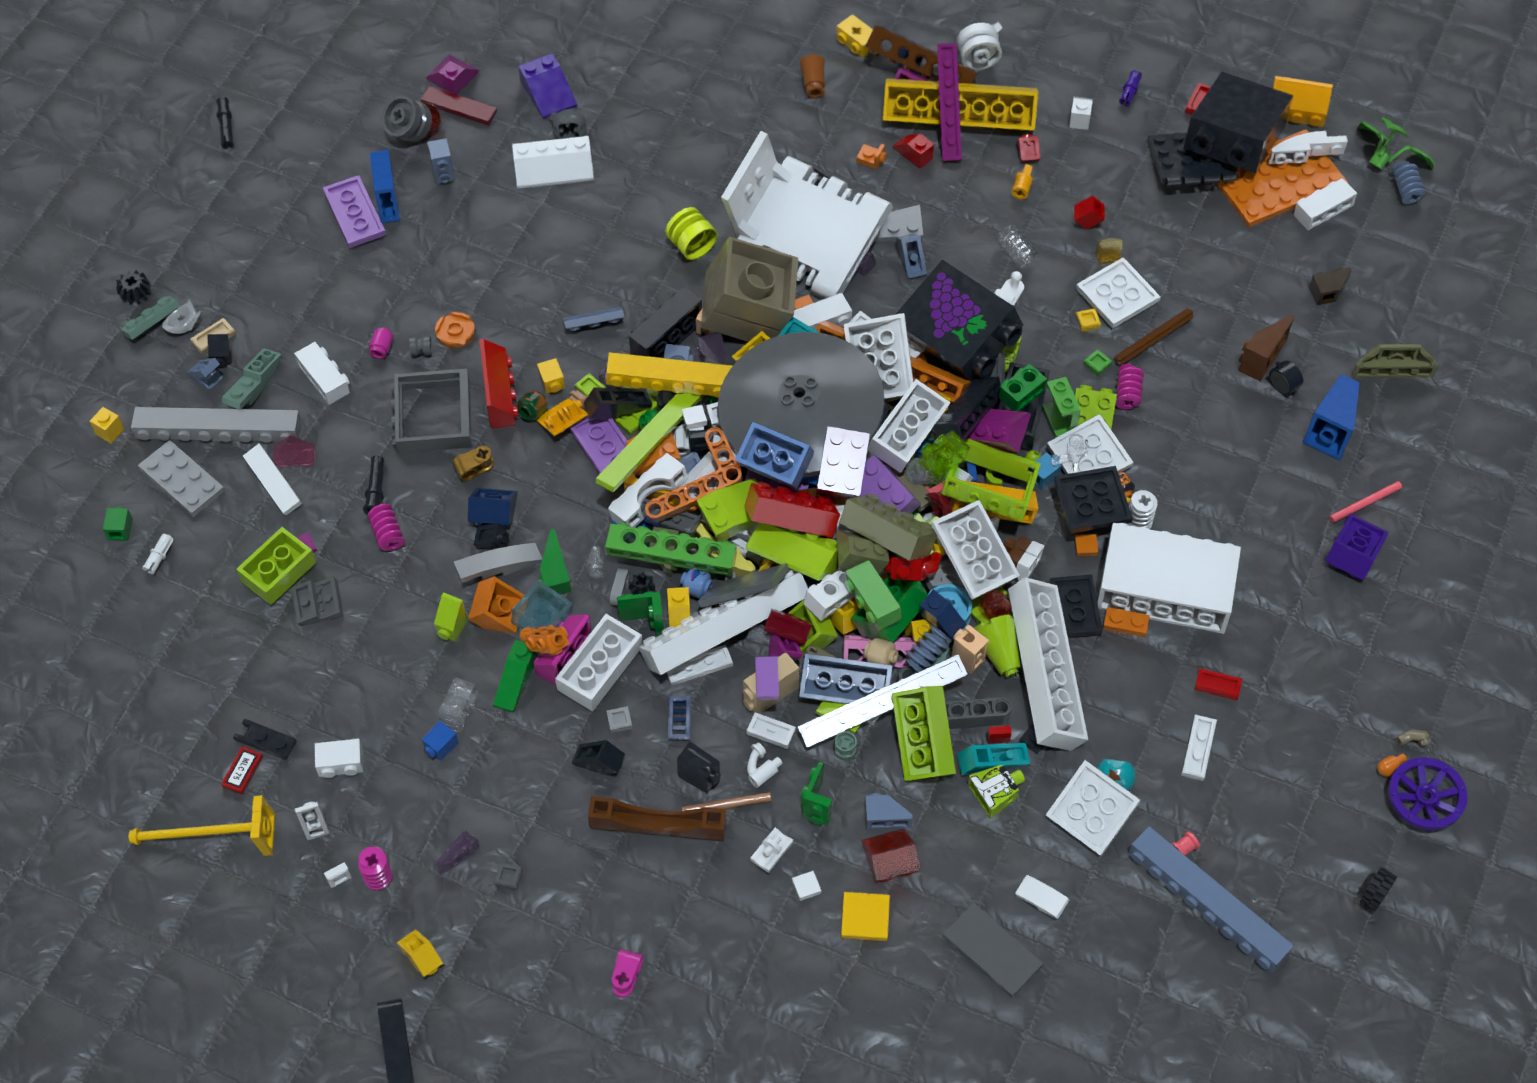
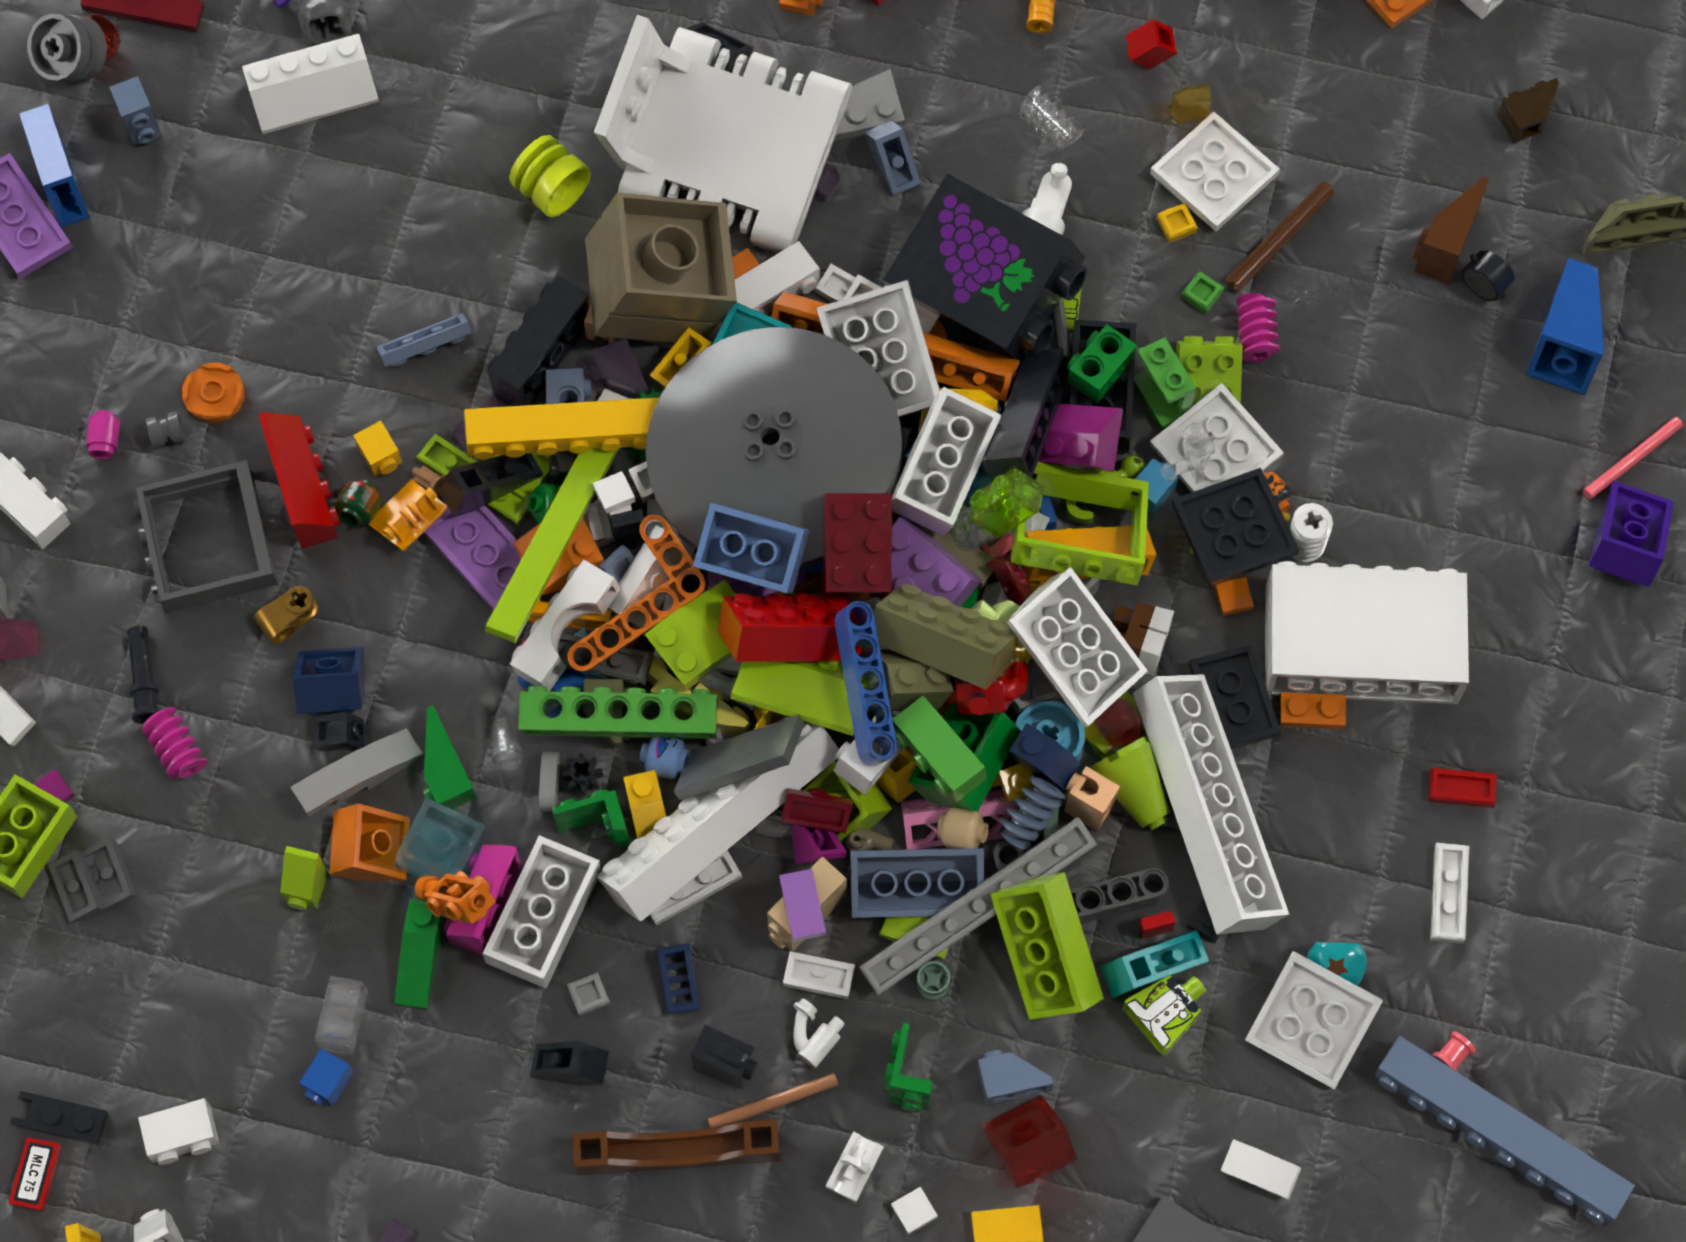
camera: 10 degrees left, 10 degrees up
none -> blue beam [835,601,897,766]

